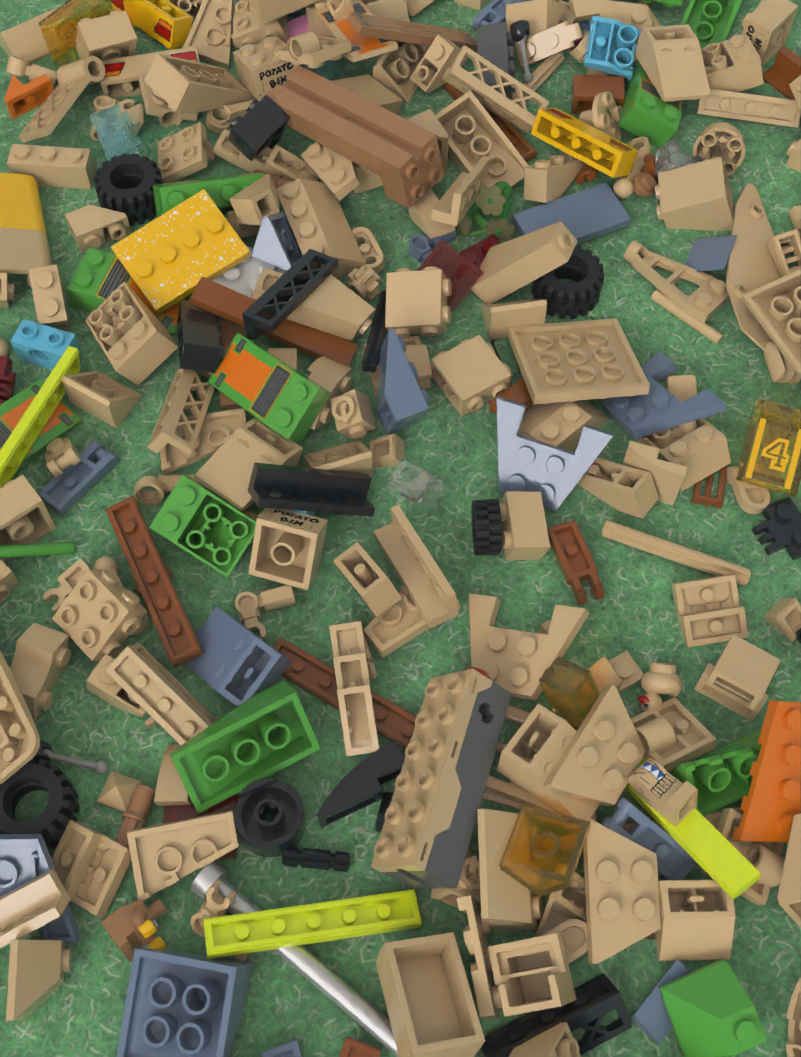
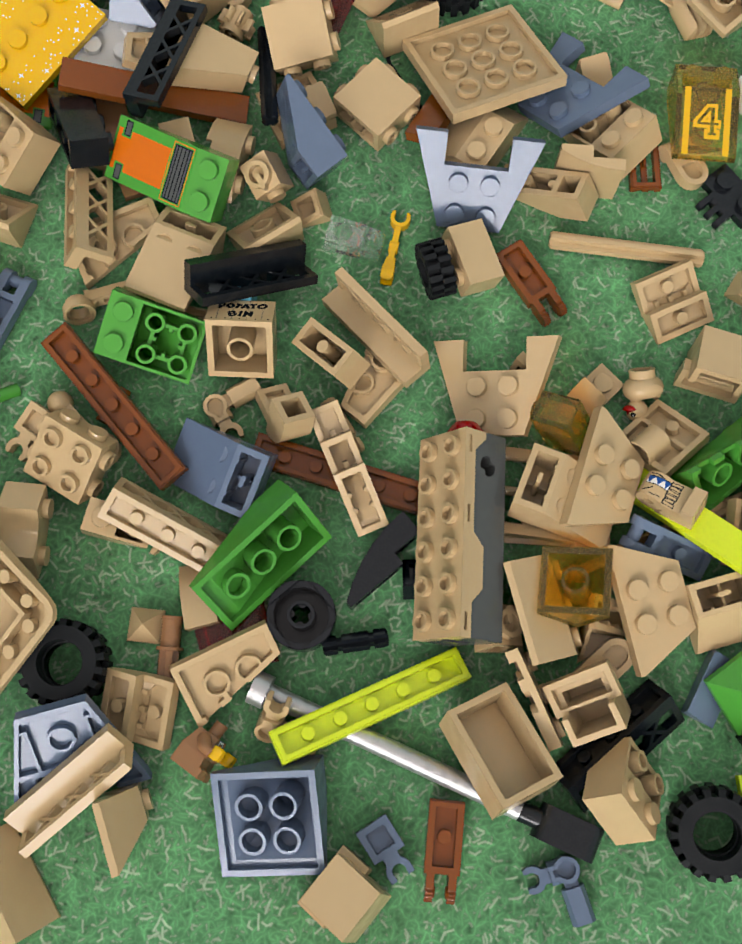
camera: 15 degrees left, 15 degrees up
light grey hinge [33,740,109,774] -> none
none -> tan brick [255,383,315,443]
none -> yellow piece [380,210,411,286]

